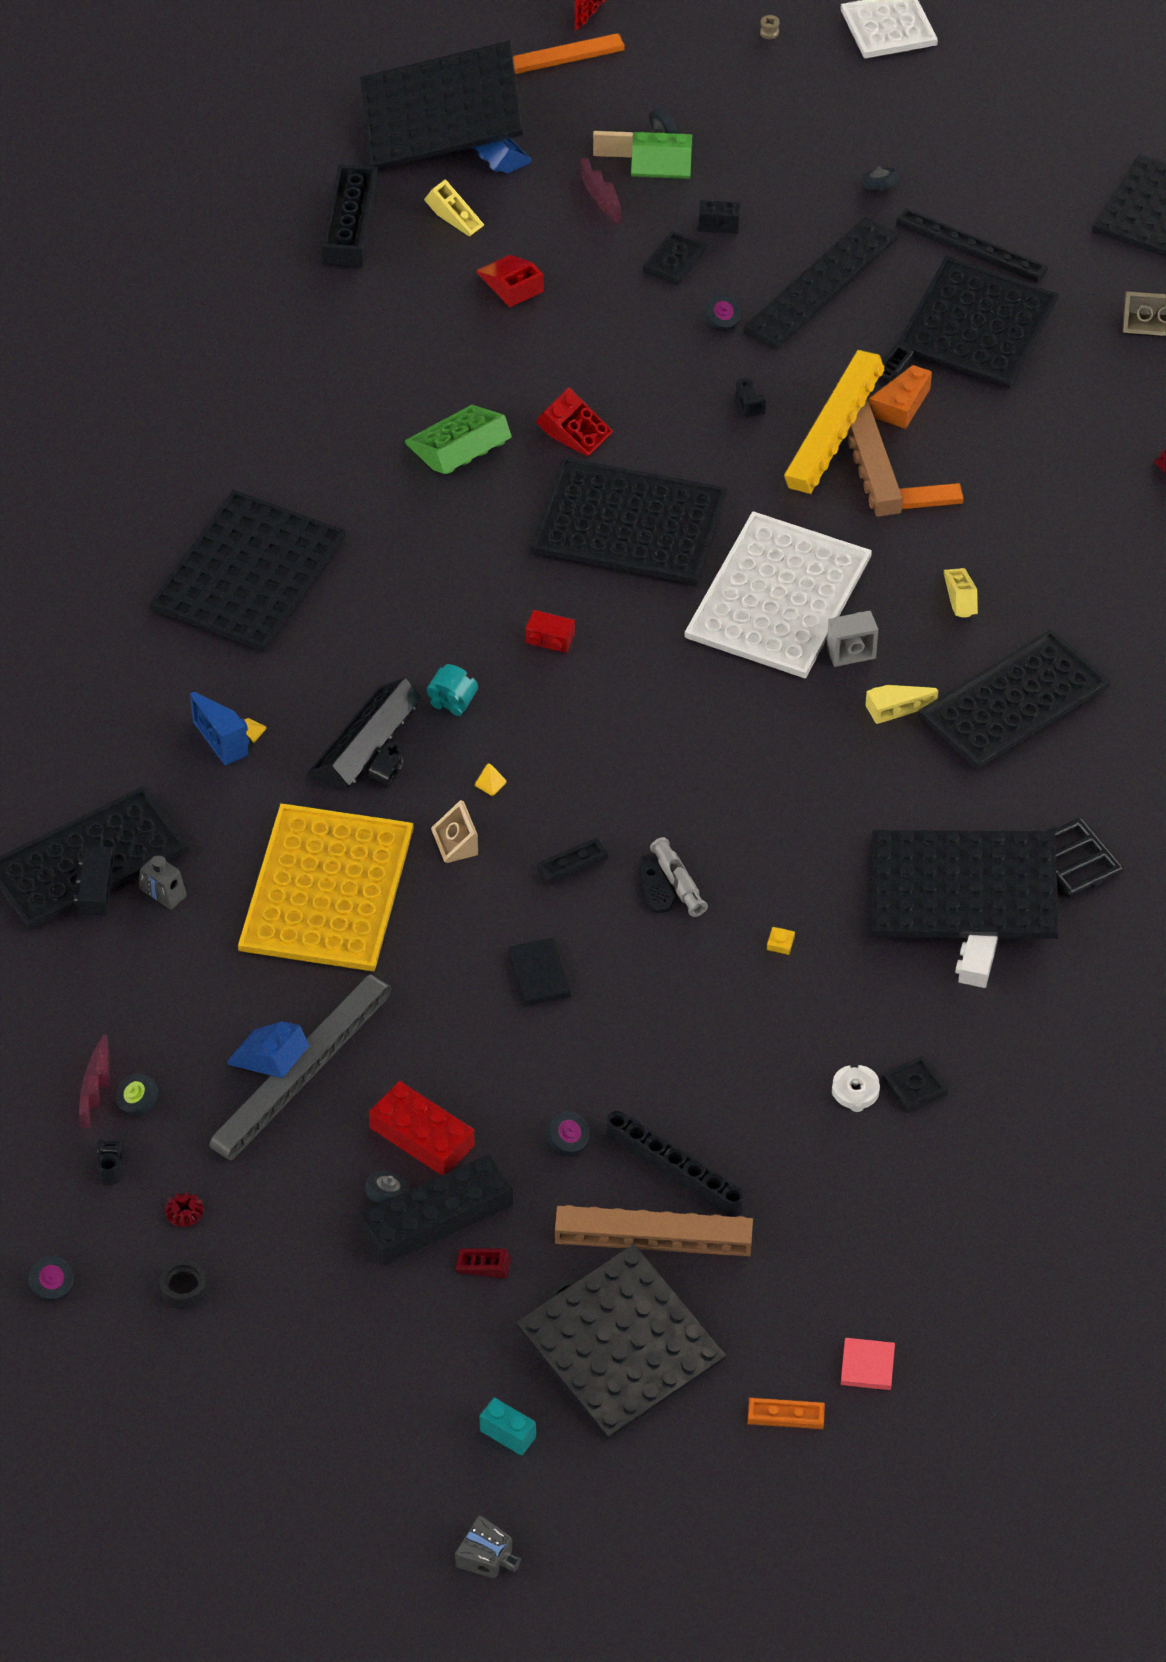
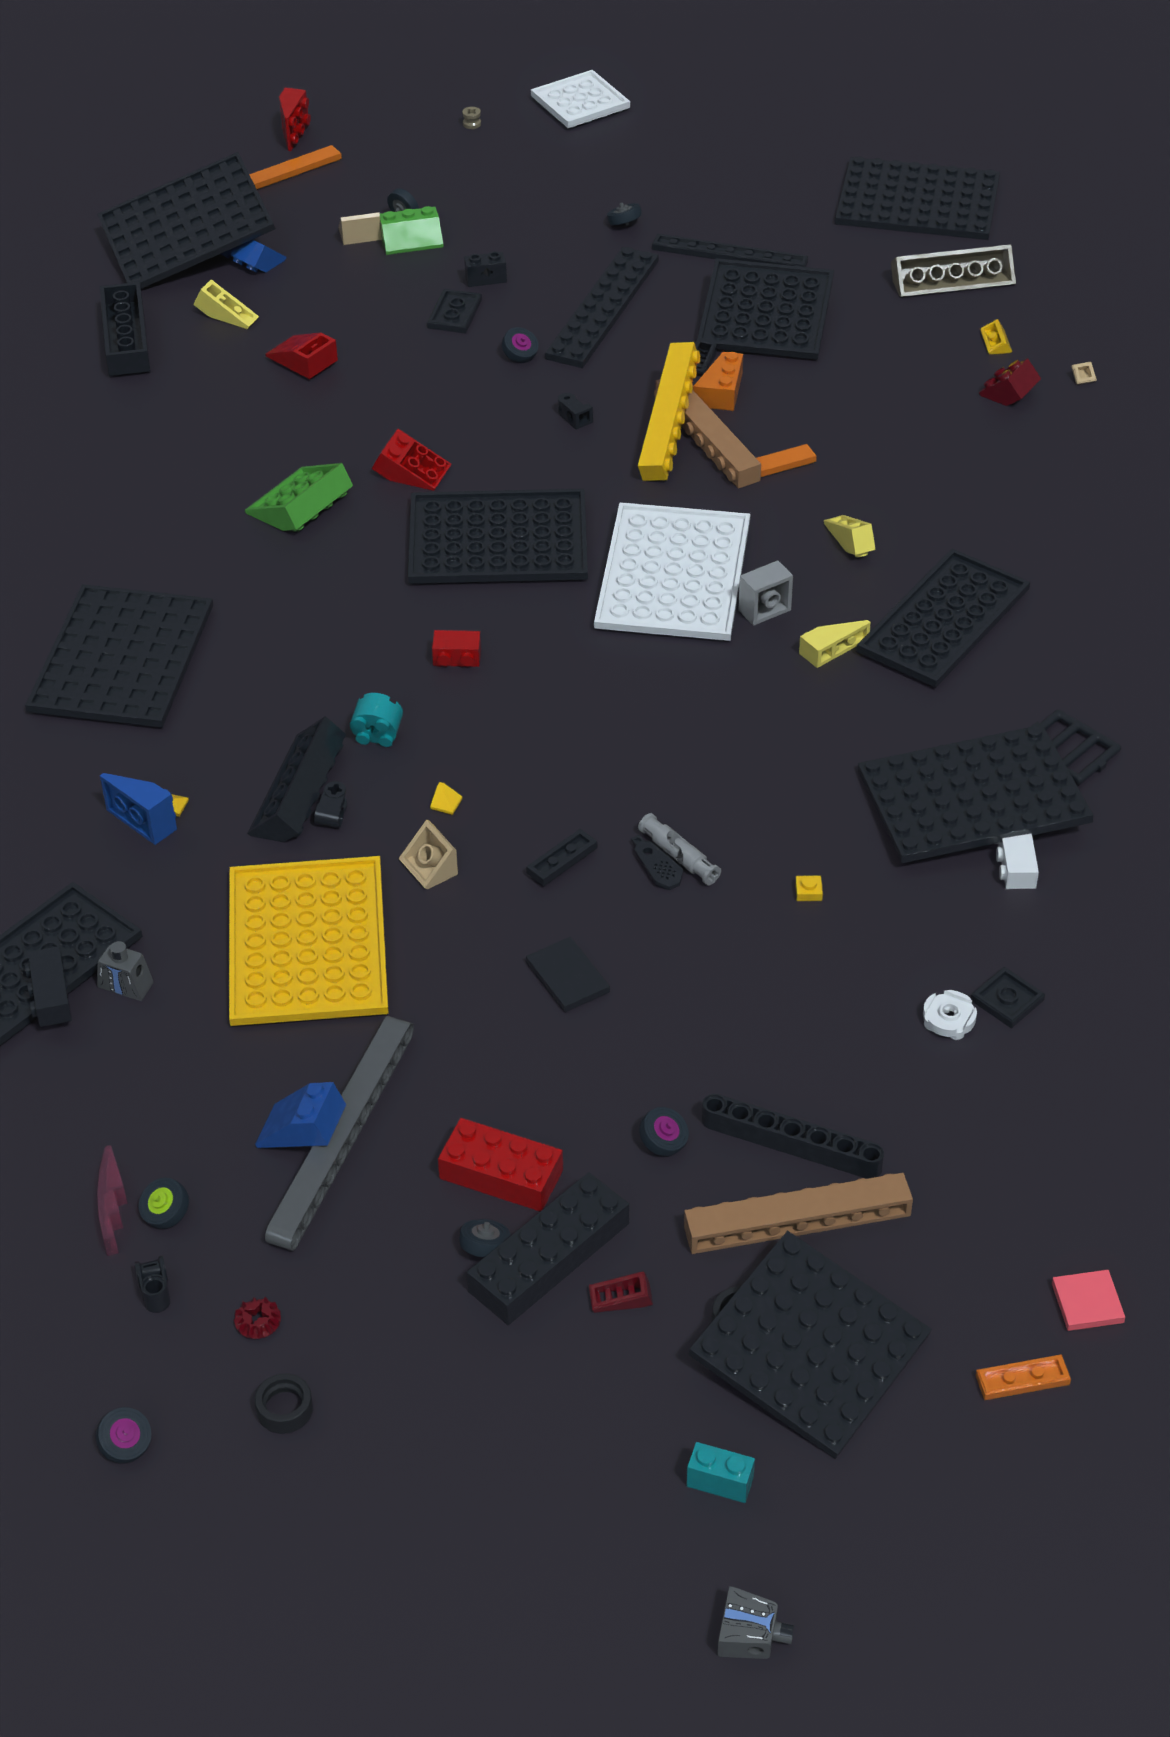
camera: 15 degrees left, 5 degrees down
clear pink slope [580,158,621,224] -> none

